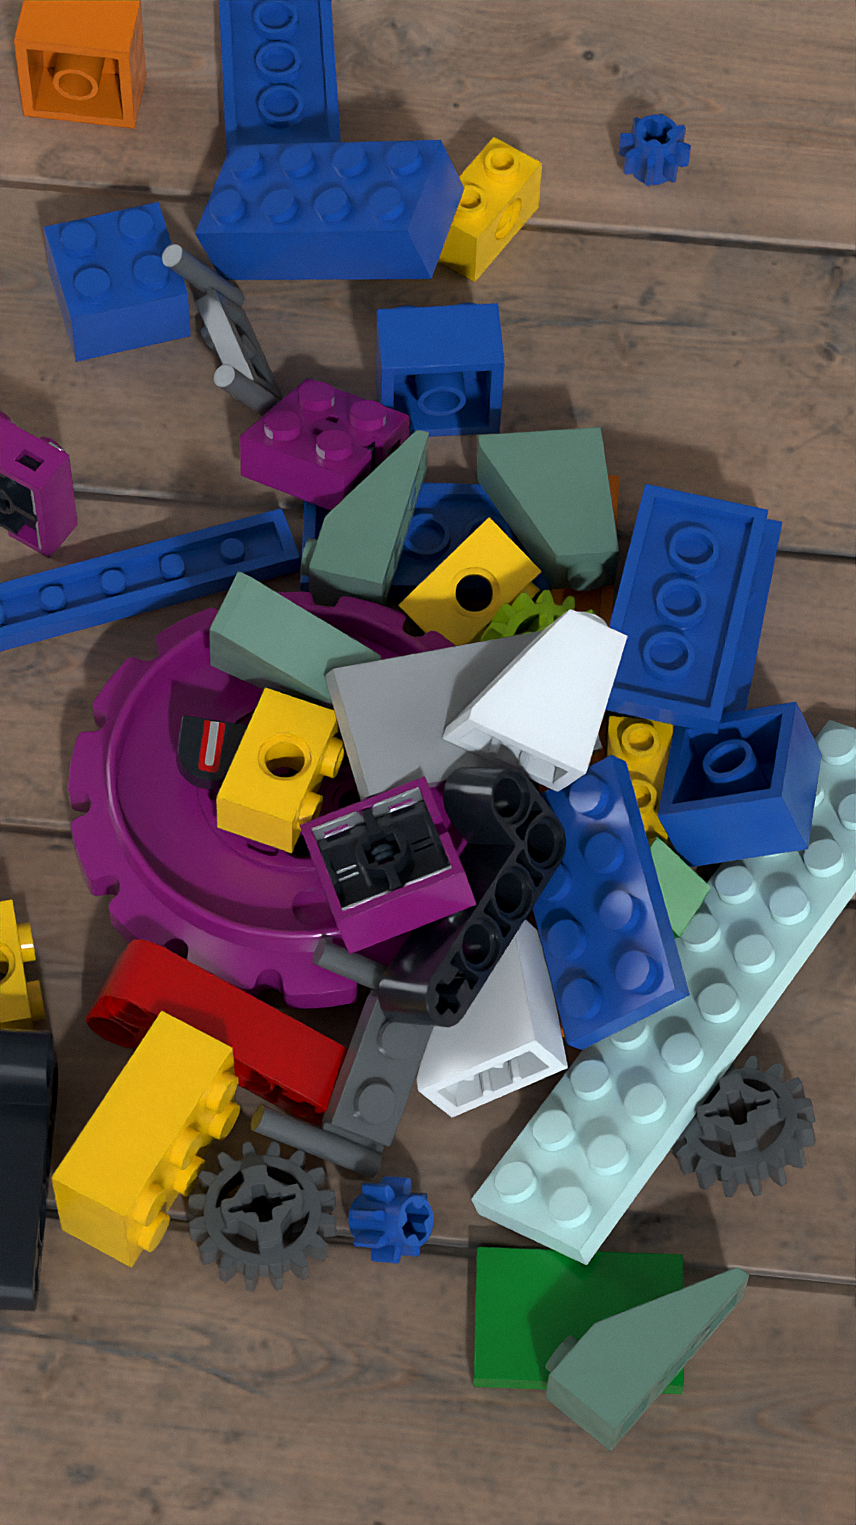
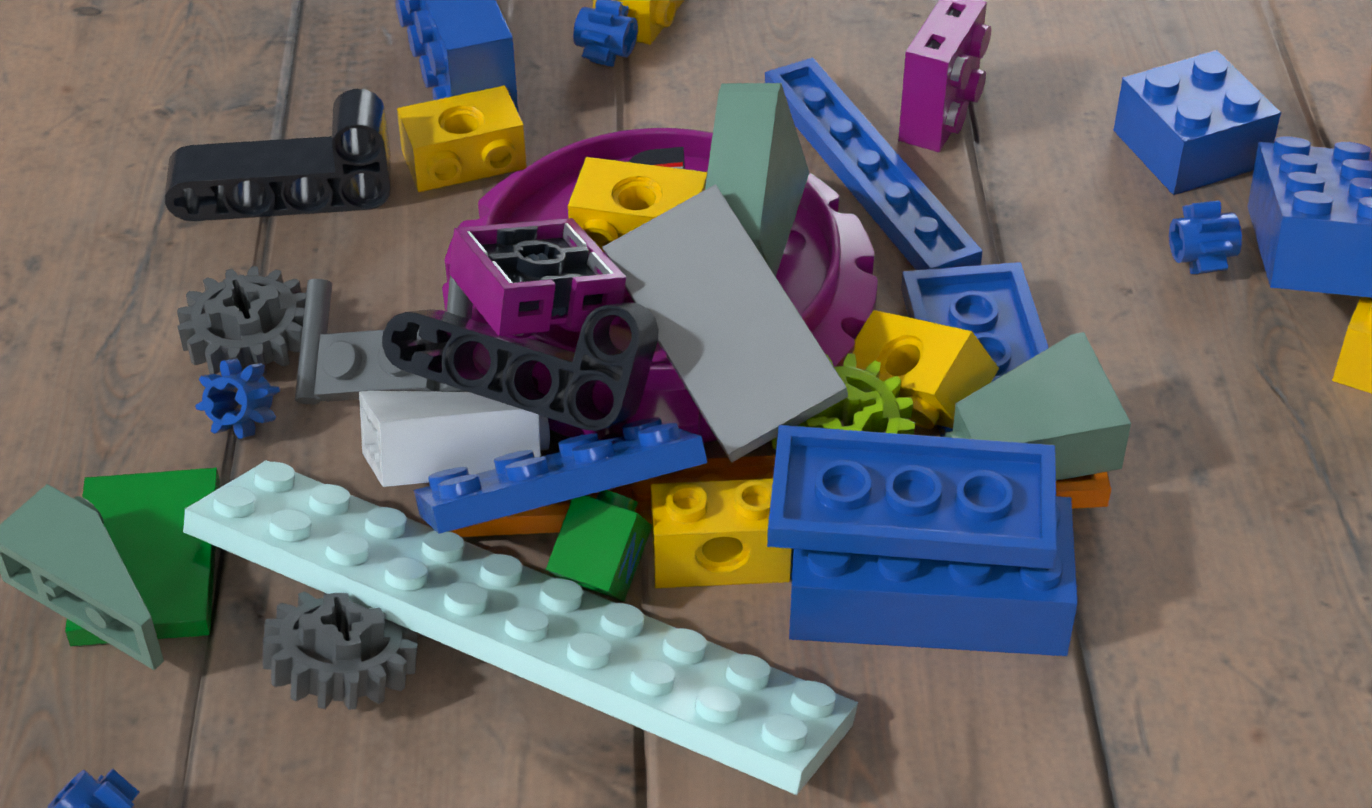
camera: 85 degrees right, 15 degrees down
yellow brick [51,1011,240,1268] -> none
red beam [85,939,348,1125] -> none
dark grey plate [162,244,283,416] -> none
magenta piece [240,378,410,510] -> none
sand green slope [300,430,429,607] -> none
blue brick [376,302,505,437] -> none
white slope [442,609,627,792] -> none
blue brick [658,702,822,867] -> none
none -> blue gear [1169,200,1242,274]

